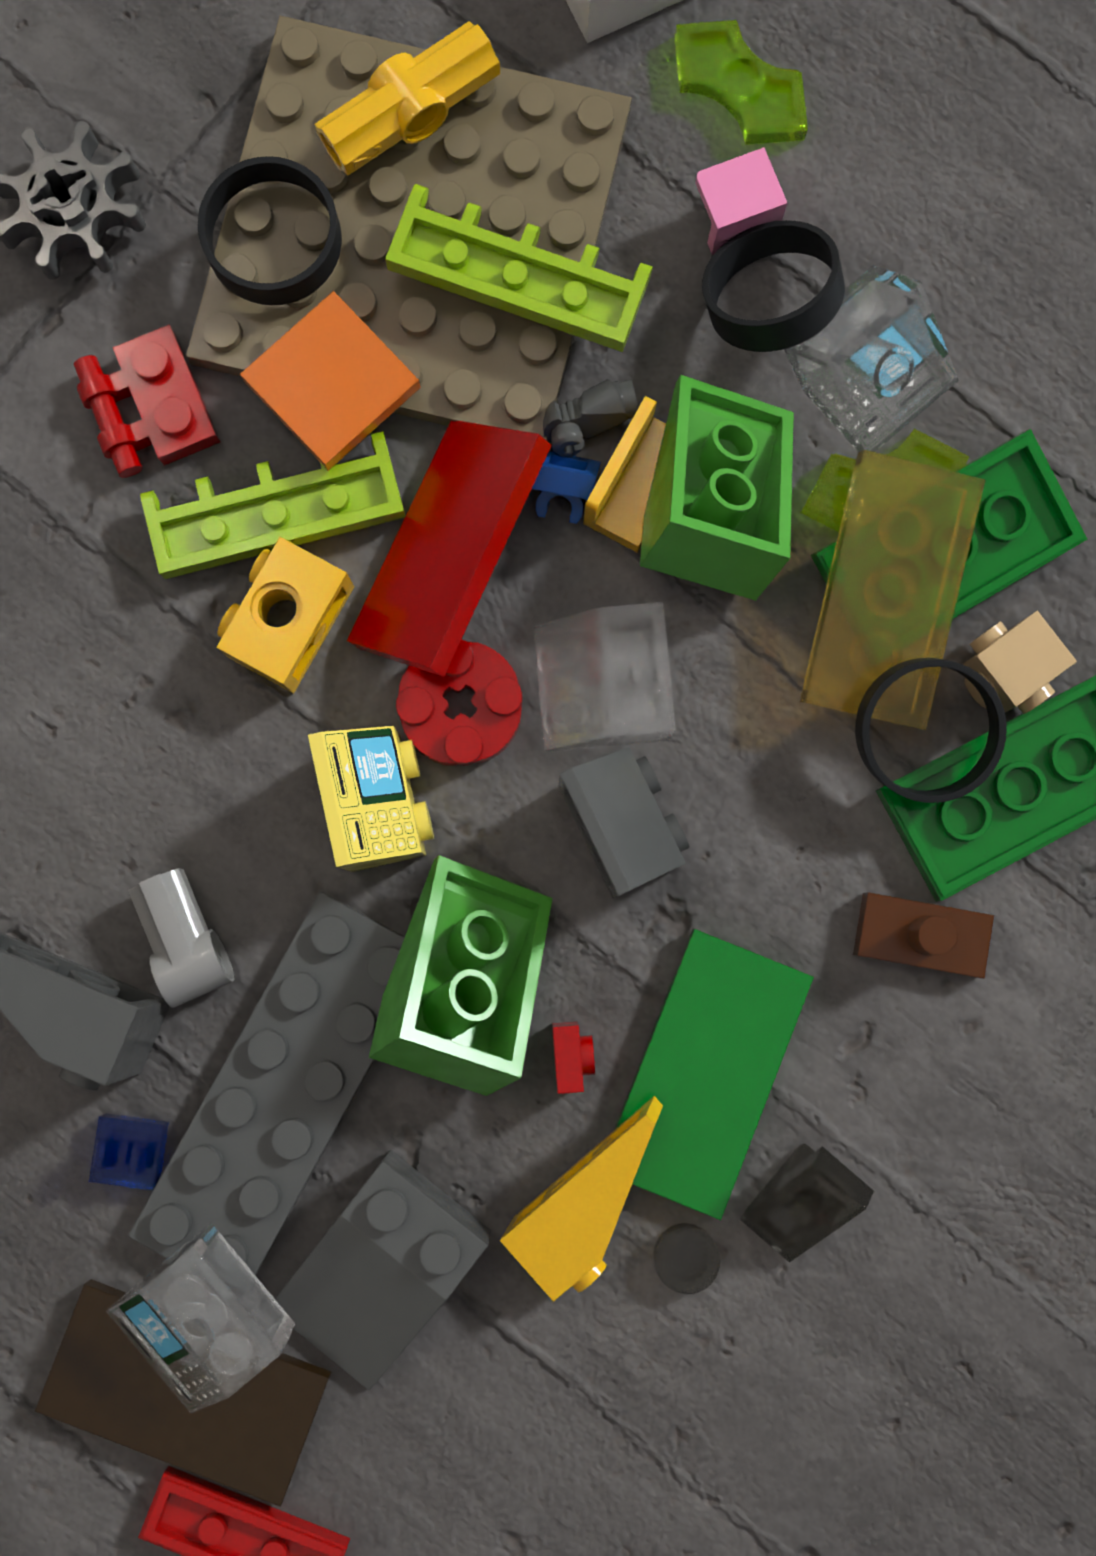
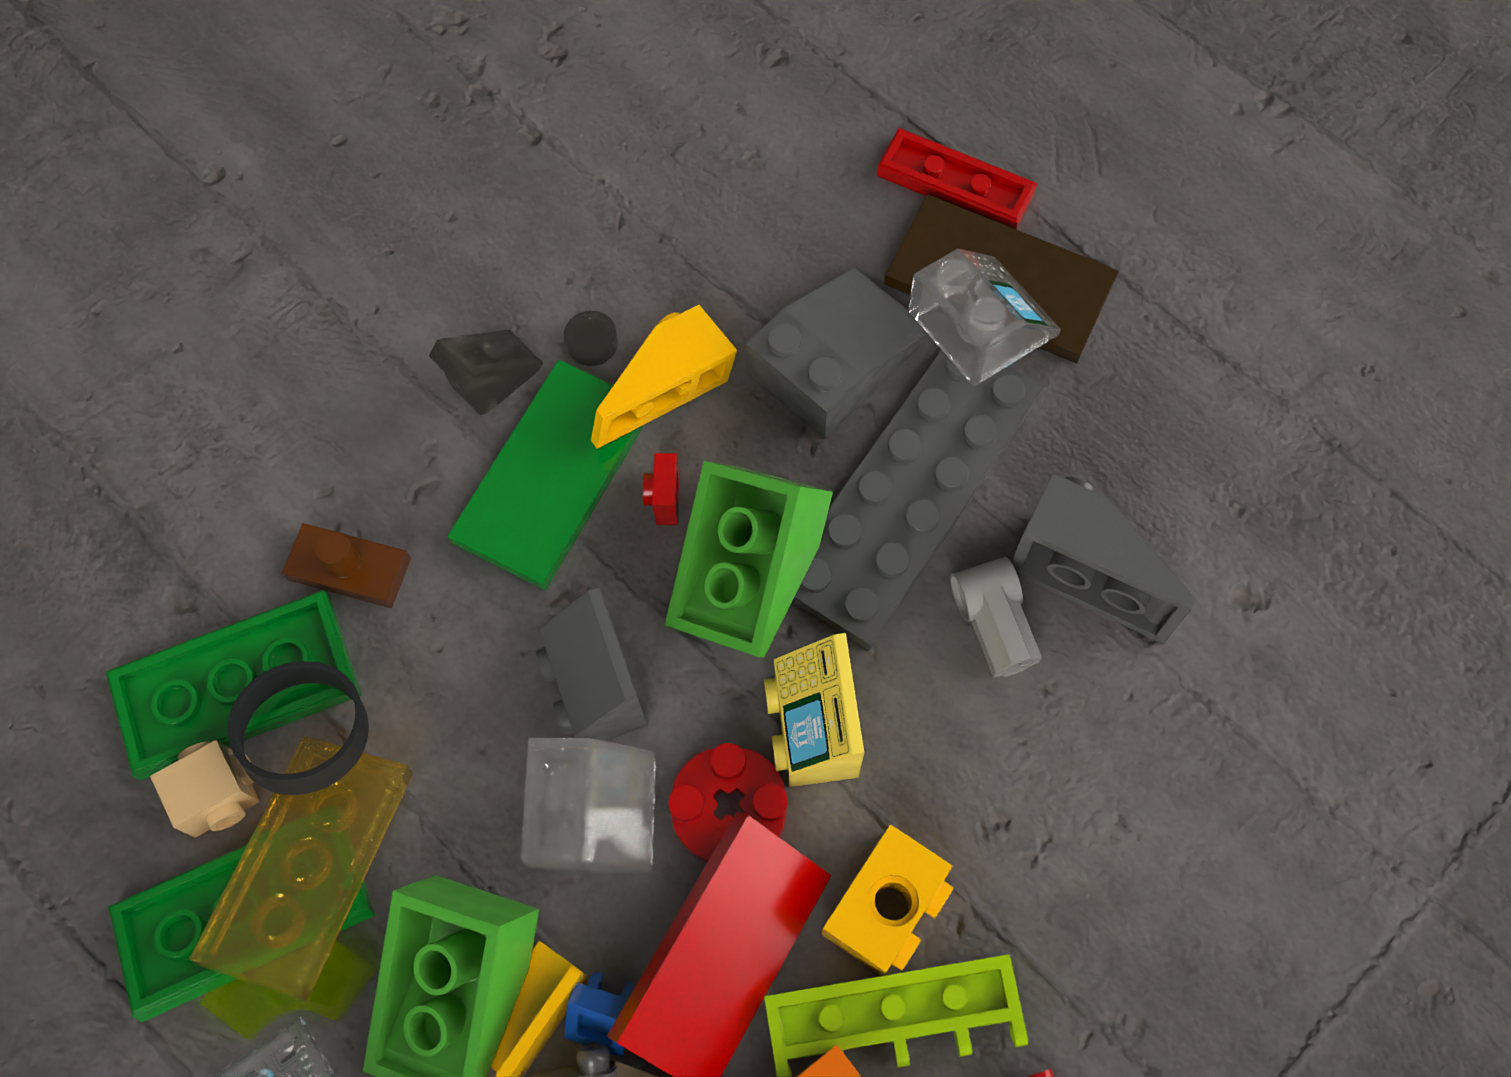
camera: 170 degrees left, 15 degrees down
clear blue tile [88,1113,169,1191] -> none

